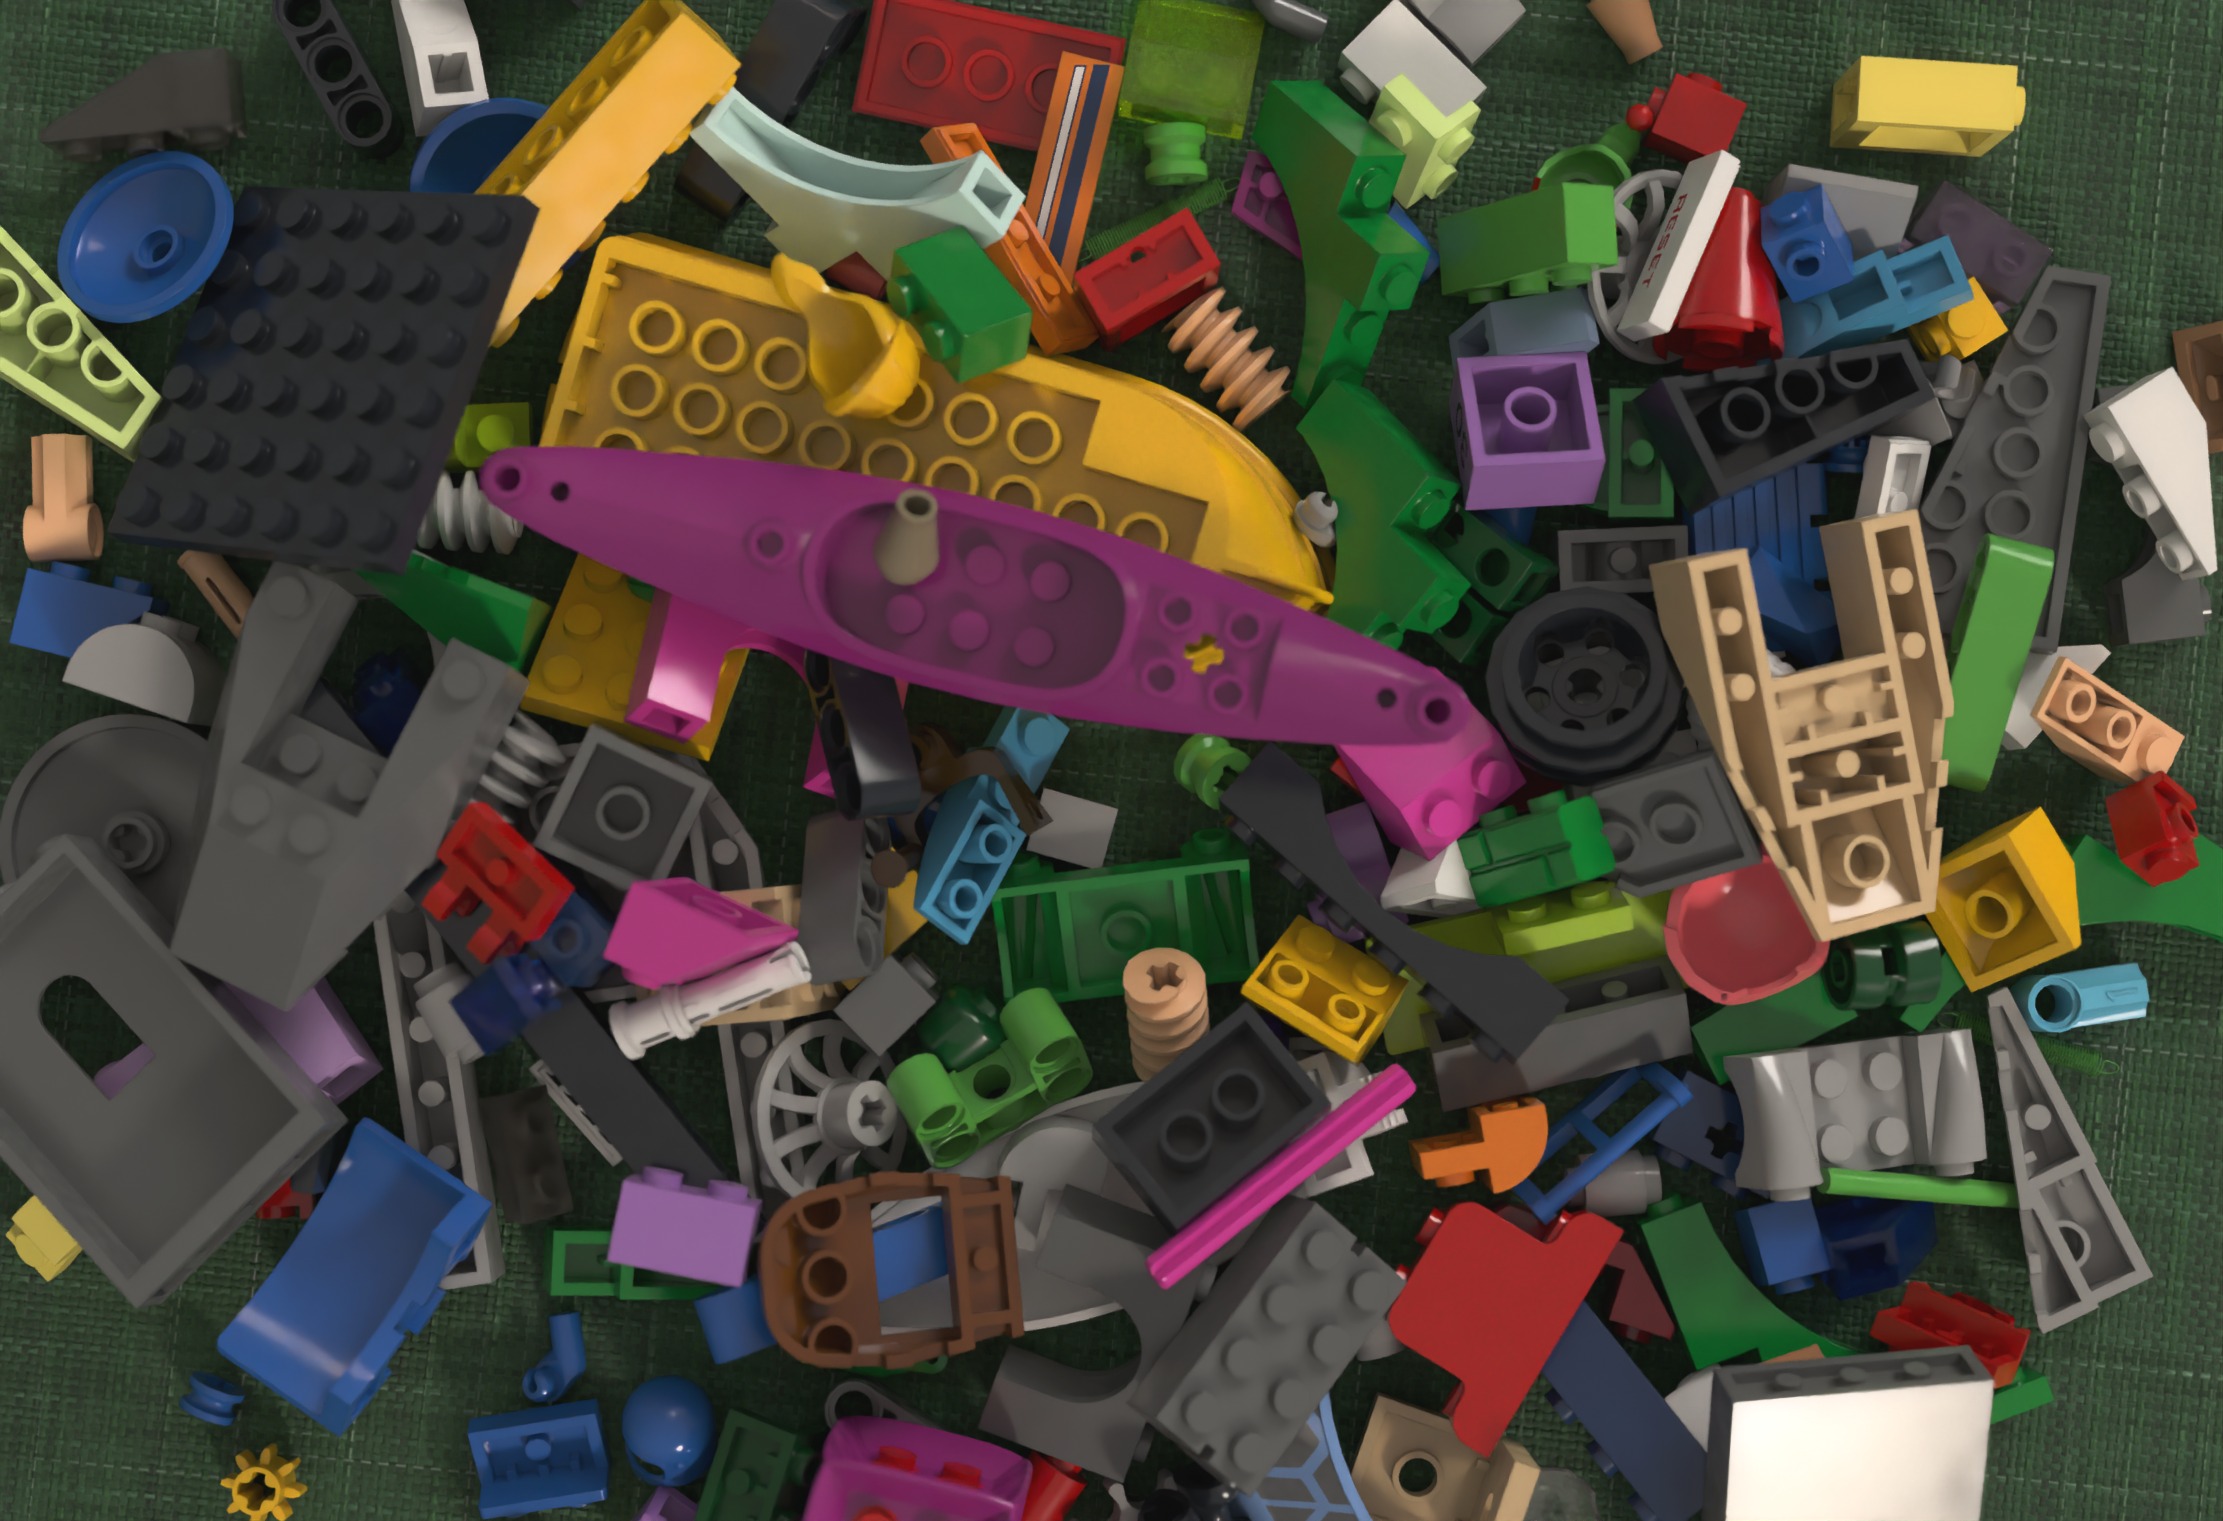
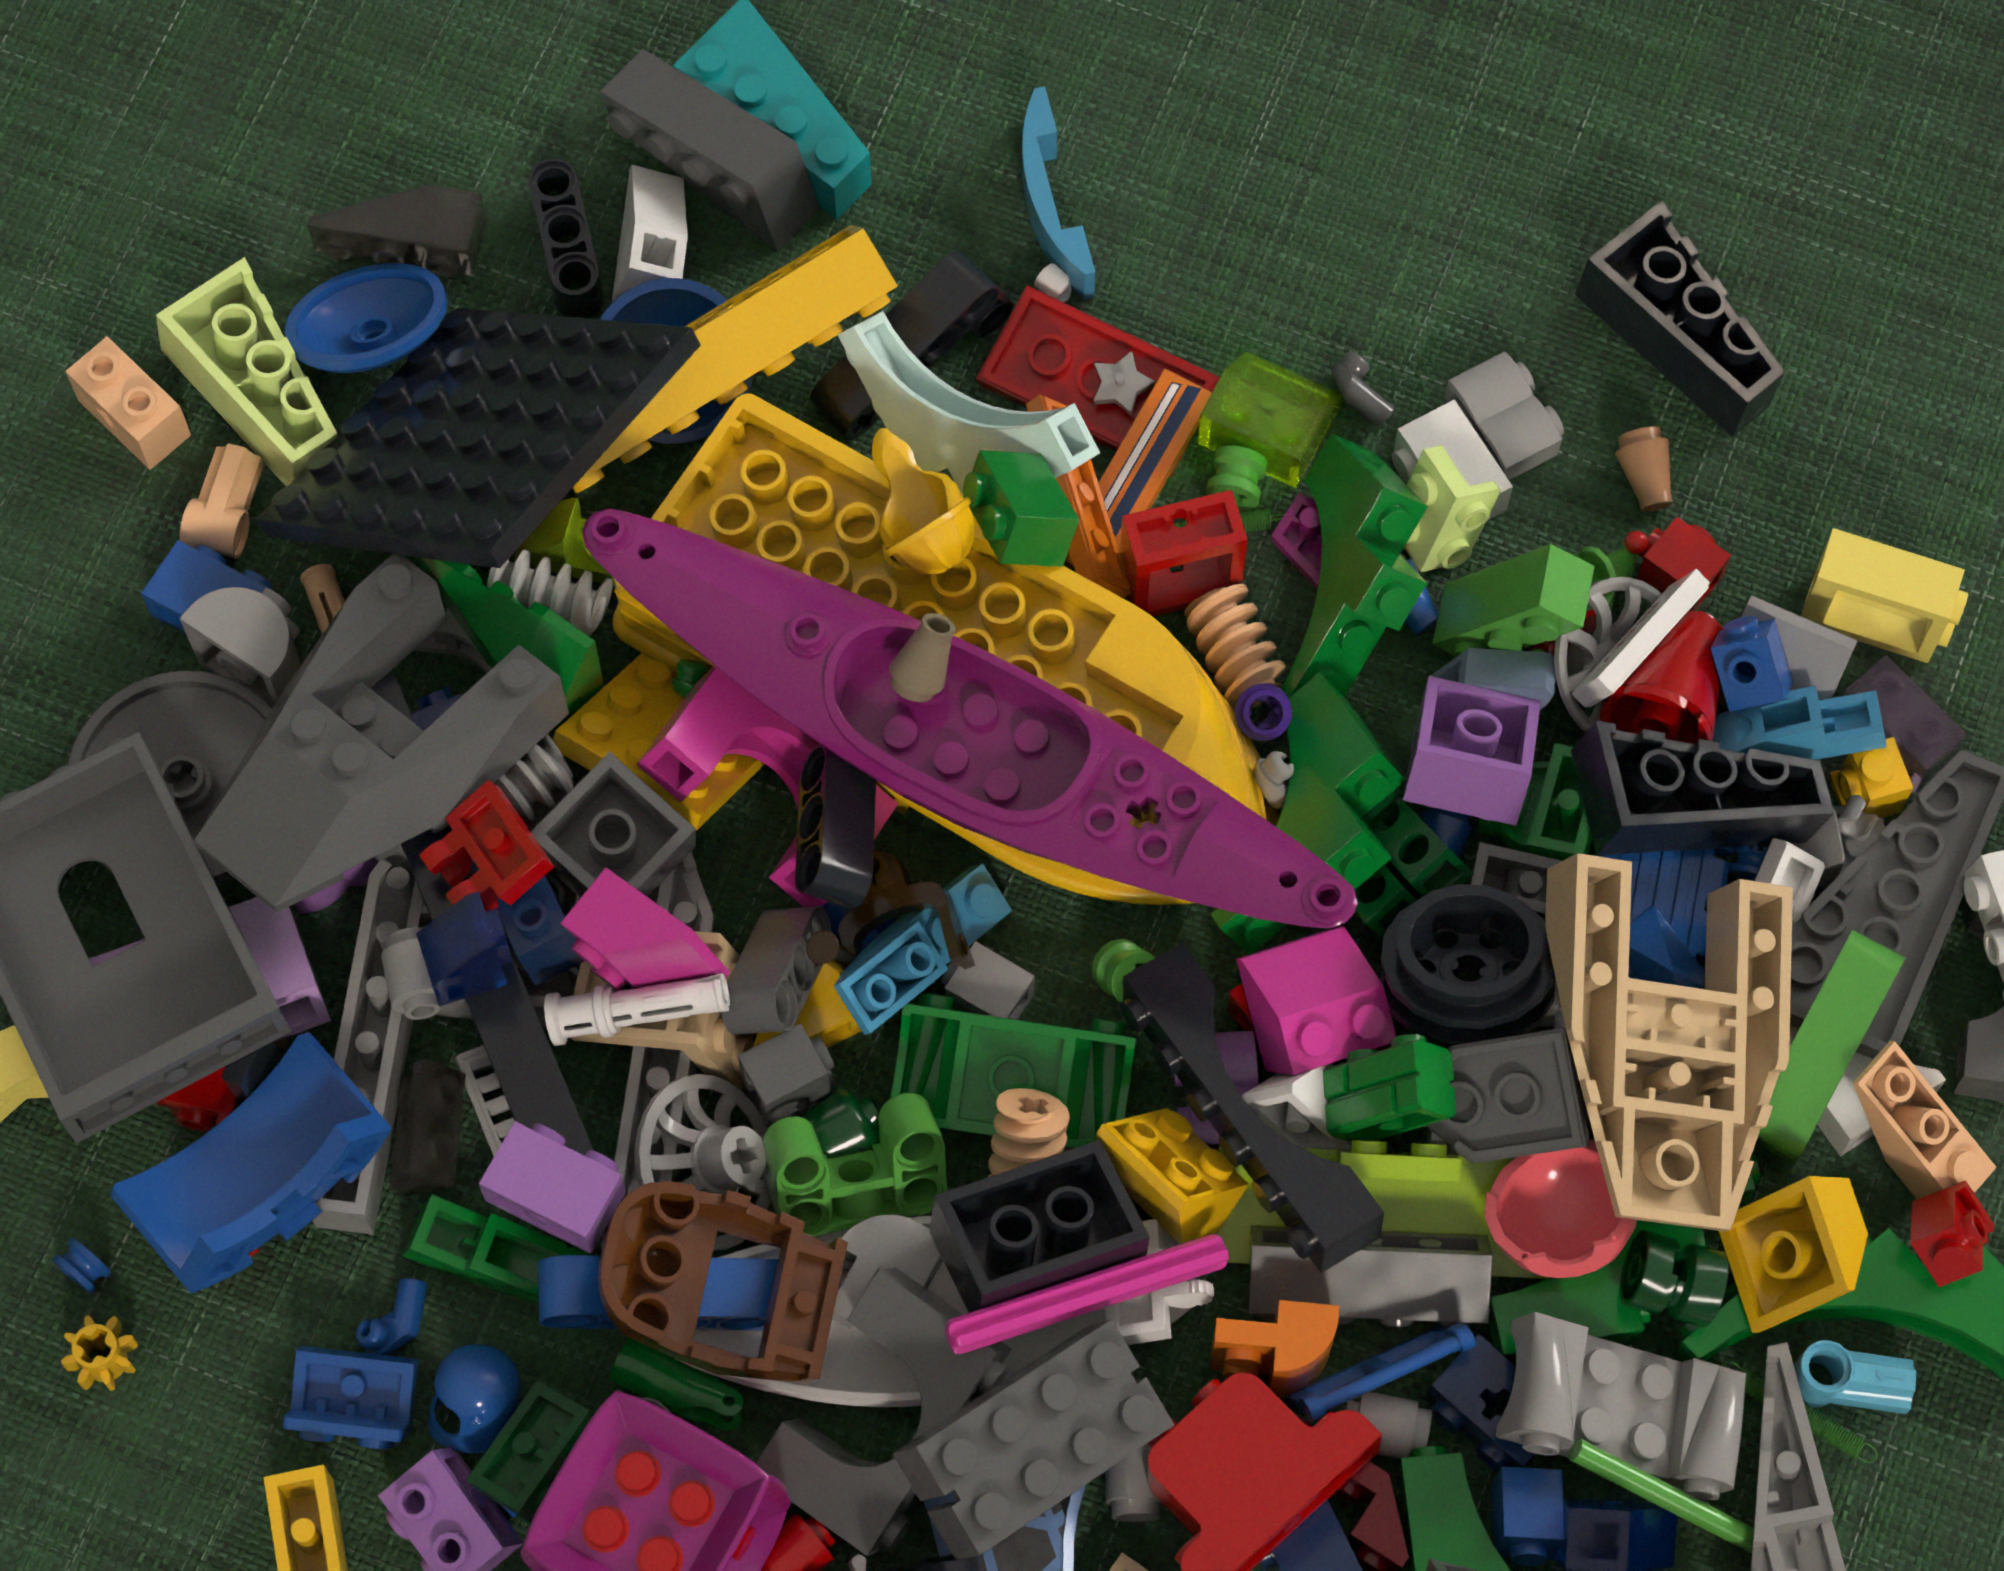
camera: 20 degrees right, 20 degrees down
none -> light grey piece [1093,351,1155,416]
none -> dark purple cone [1235,684,1292,741]

